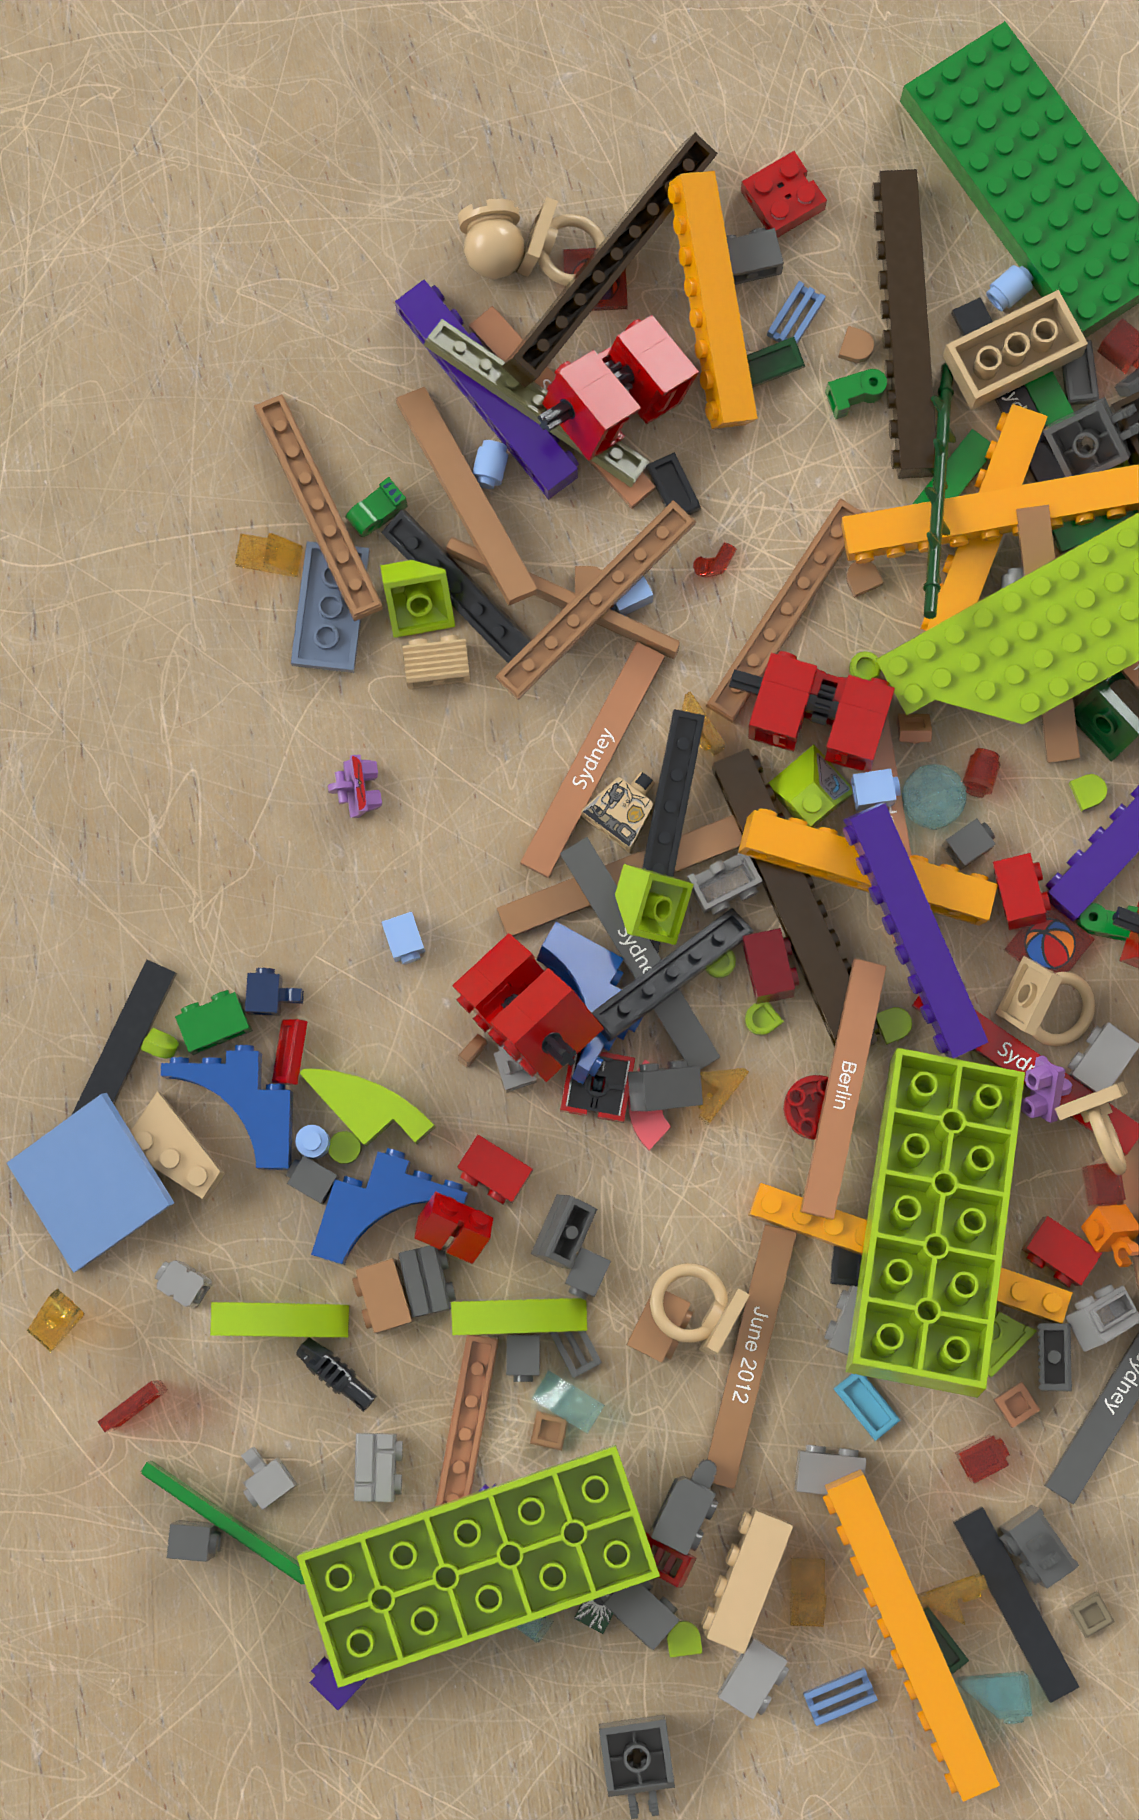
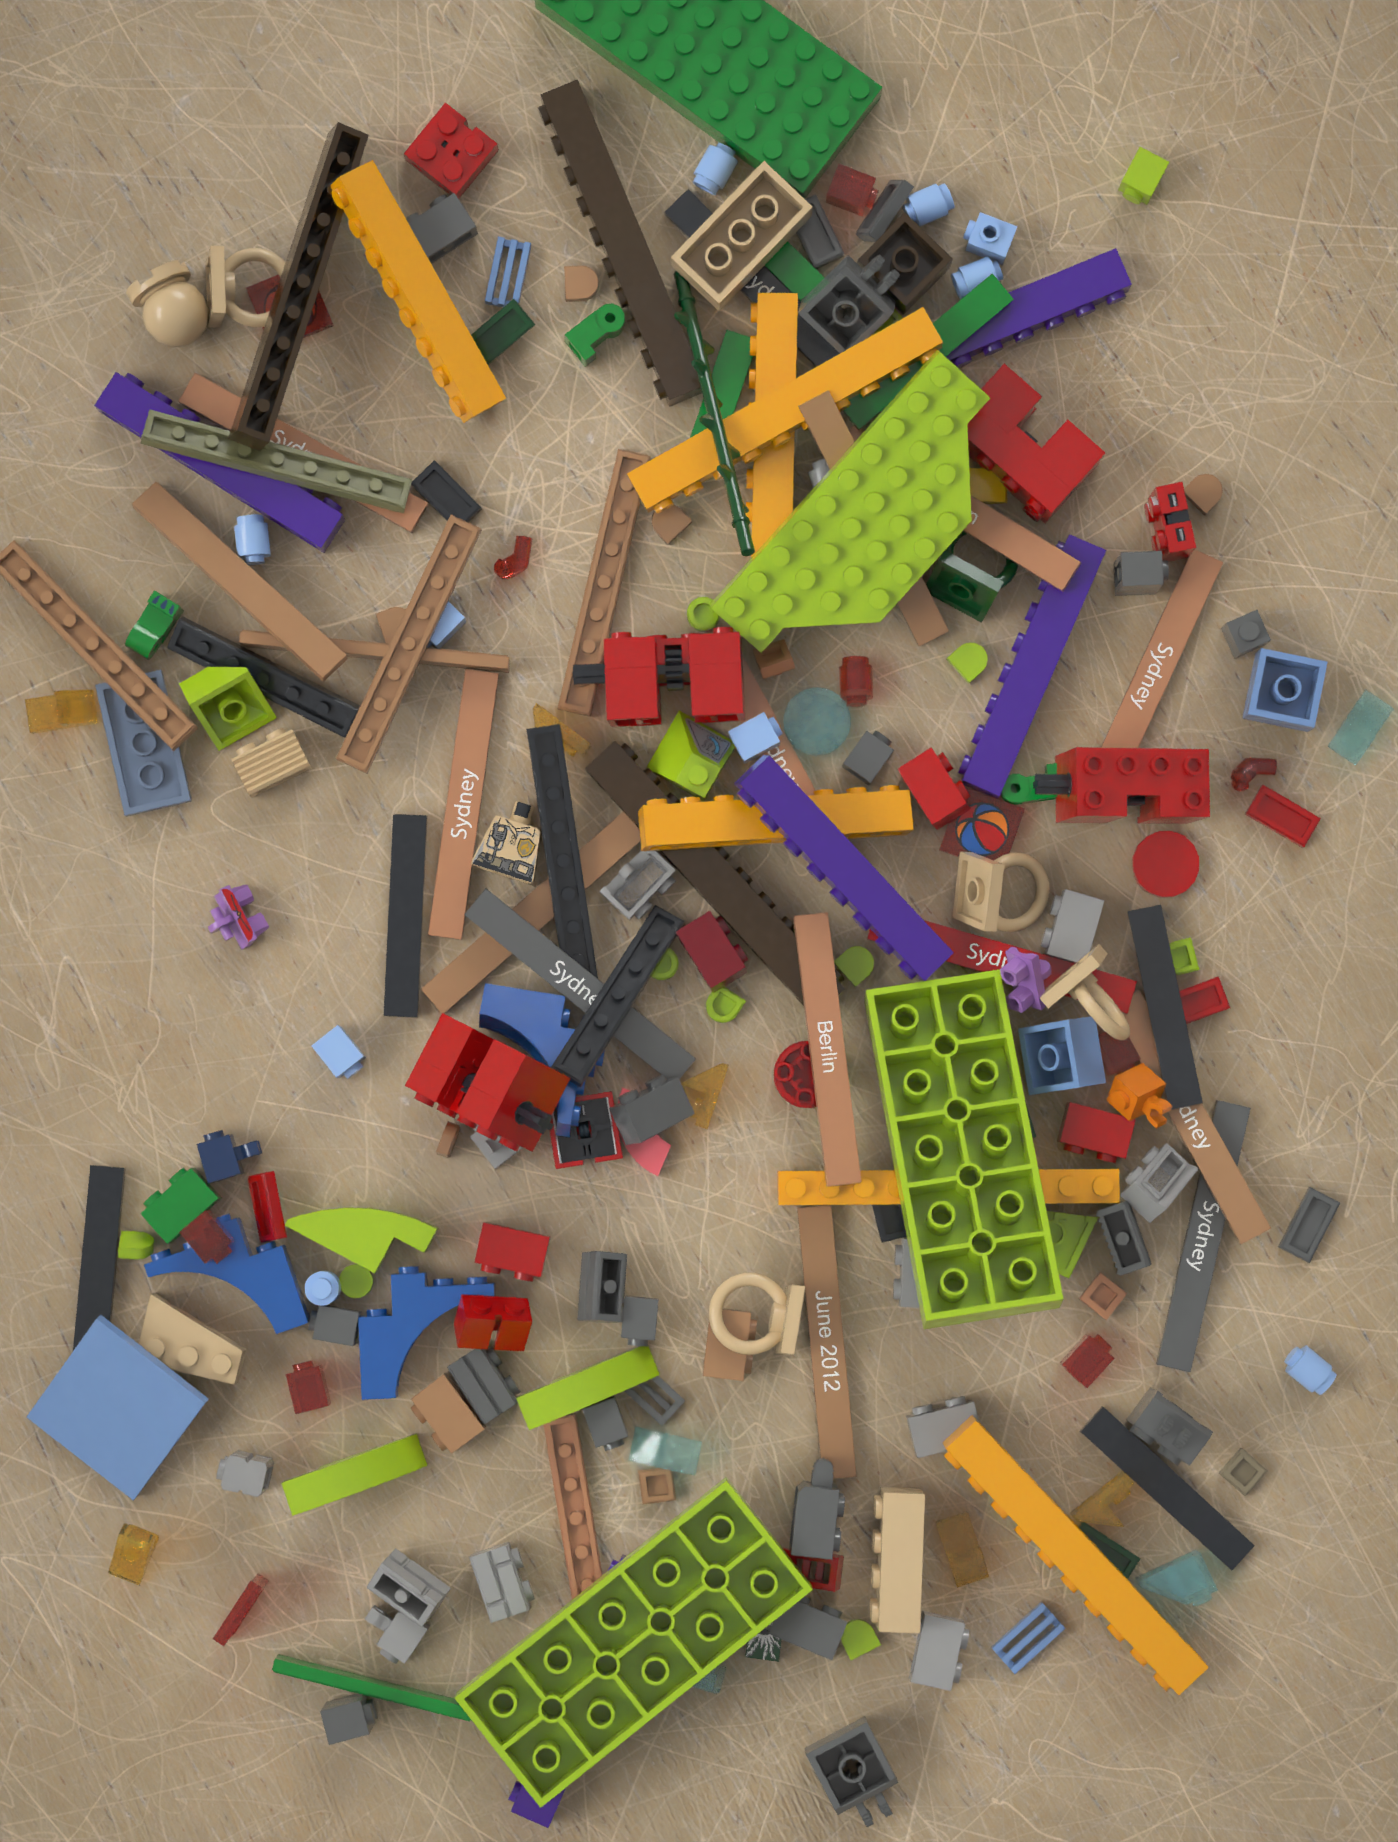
camera: 25 degrees left, 5 degrees up
black hinge [296,1337,377,1412] -> none
piece [538,315,699,461] -> none
lime slope [615,864,694,945] -> none
medium azure tile [833,1373,901,1441] -> none
none -> clear red brick [179,1210,235,1264]
none -> clear red brick [286,1360,332,1414]
none -> light grey brick [367,1548,451,1627]
none -> black tile [384,814,428,1018]
none -> medium blue brick [1018,1016,1106,1095]

